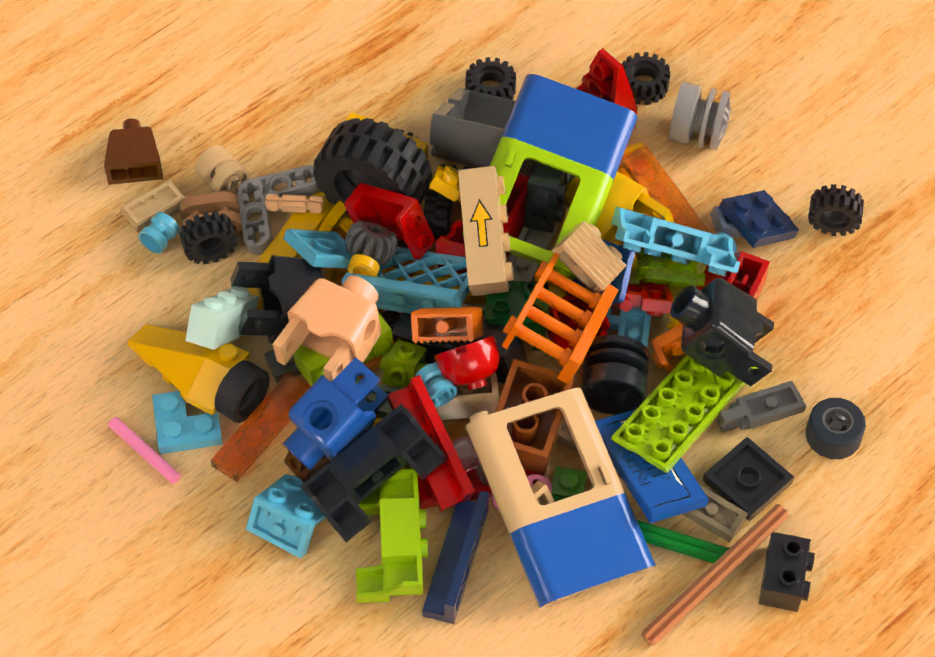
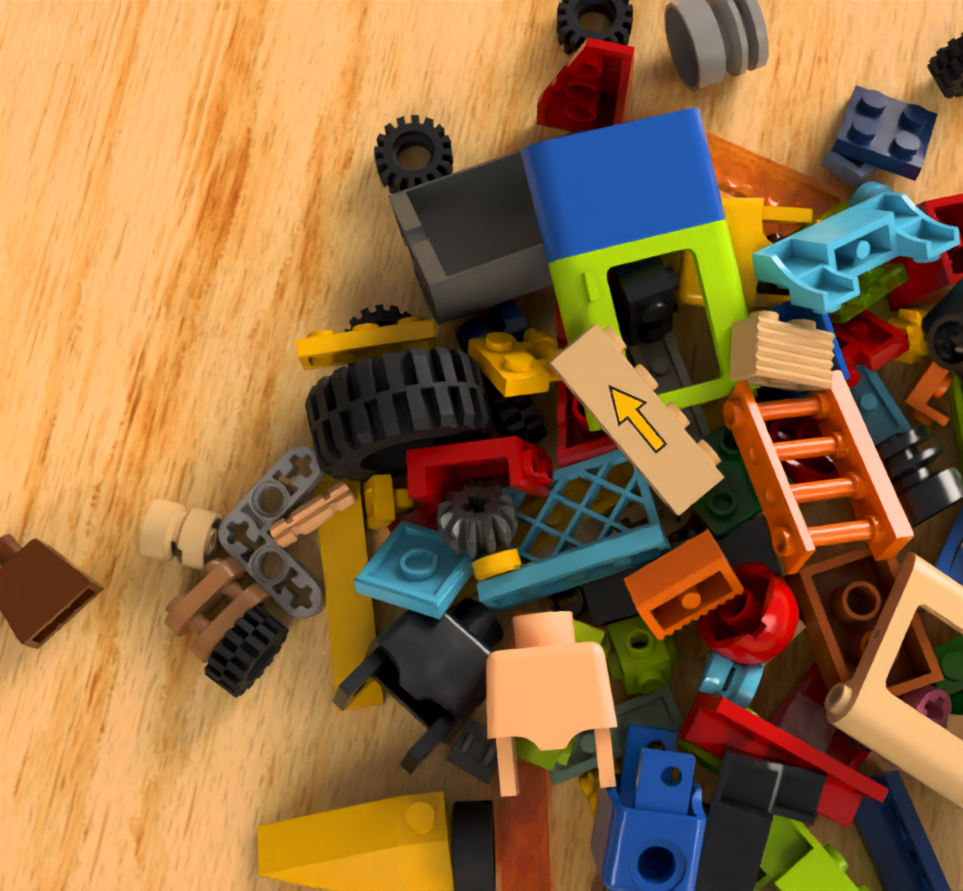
camera: 30 degrees left, 20 degrees up
tan plate [121,180,186,232] -> none
medium azure wheel [138,212,180,254] -> none
light aqua brick [185,286,259,350] -> none

